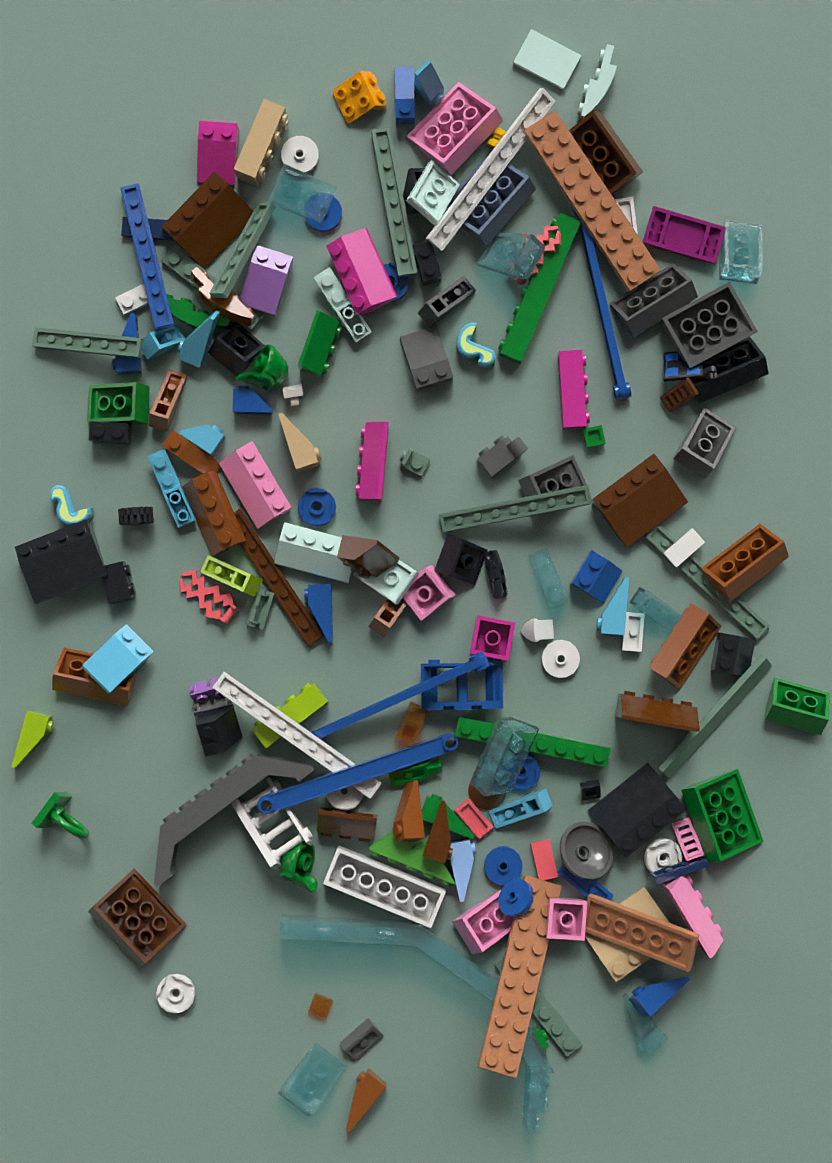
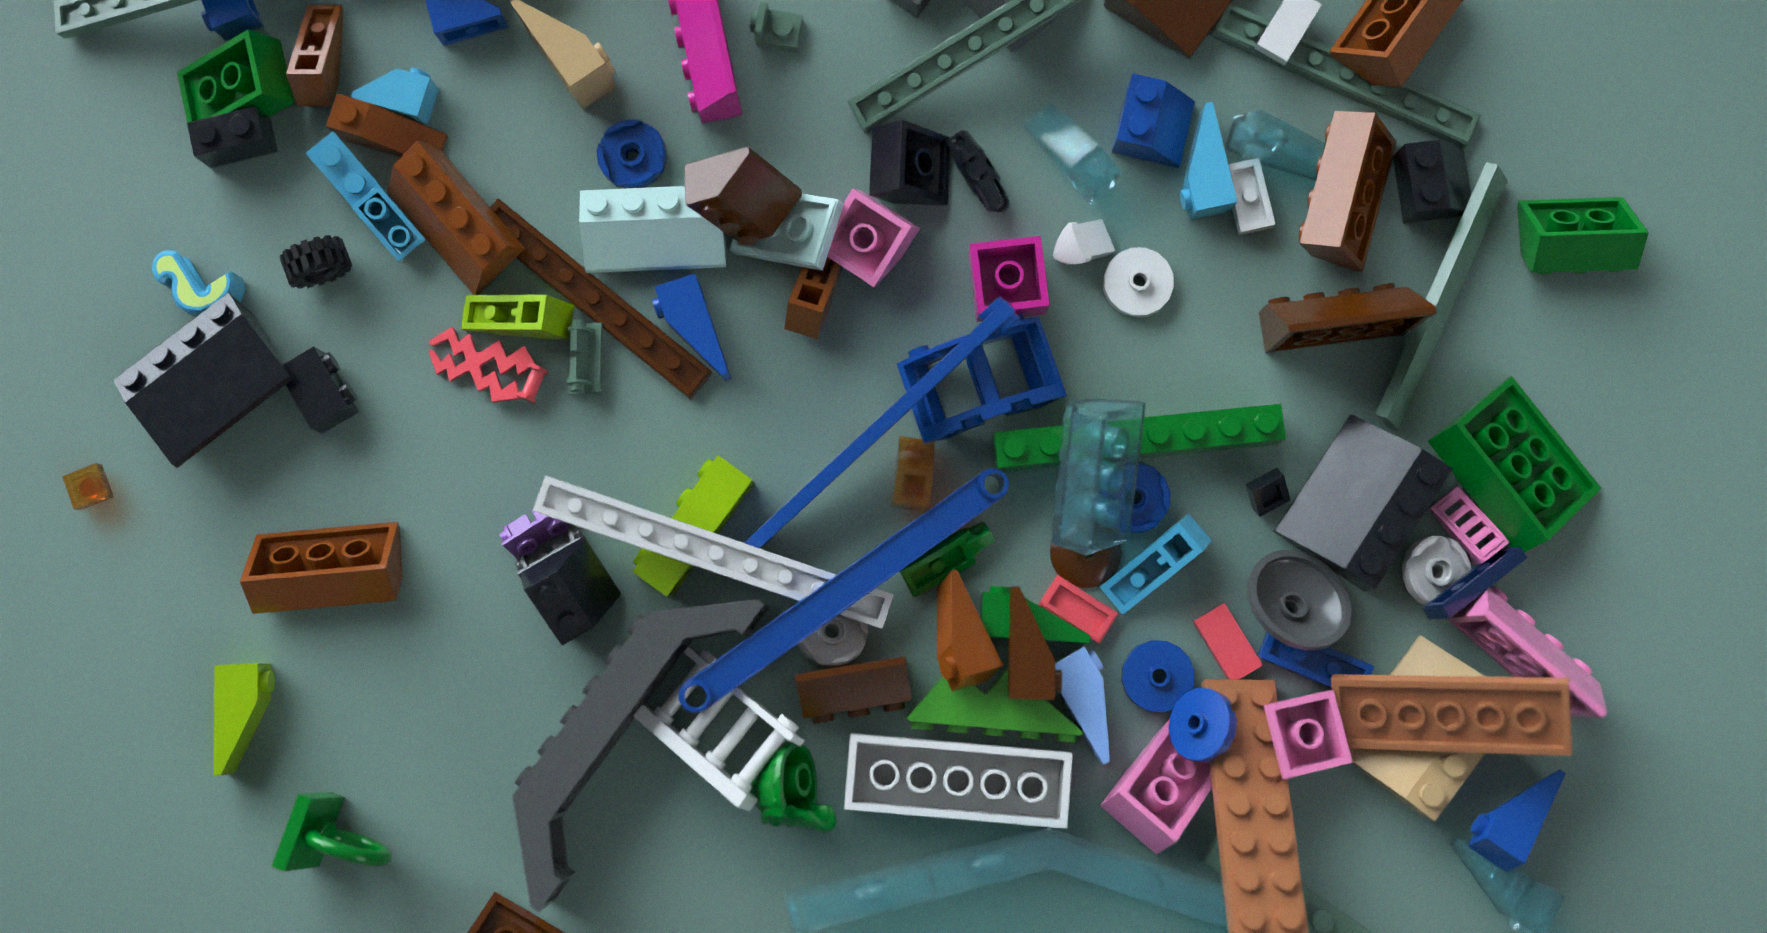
camera: 10 degrees left, 5 degrees down
medium azure slope [81,624,154,694] -> none
bright pink slope [219,441,291,529] -> none

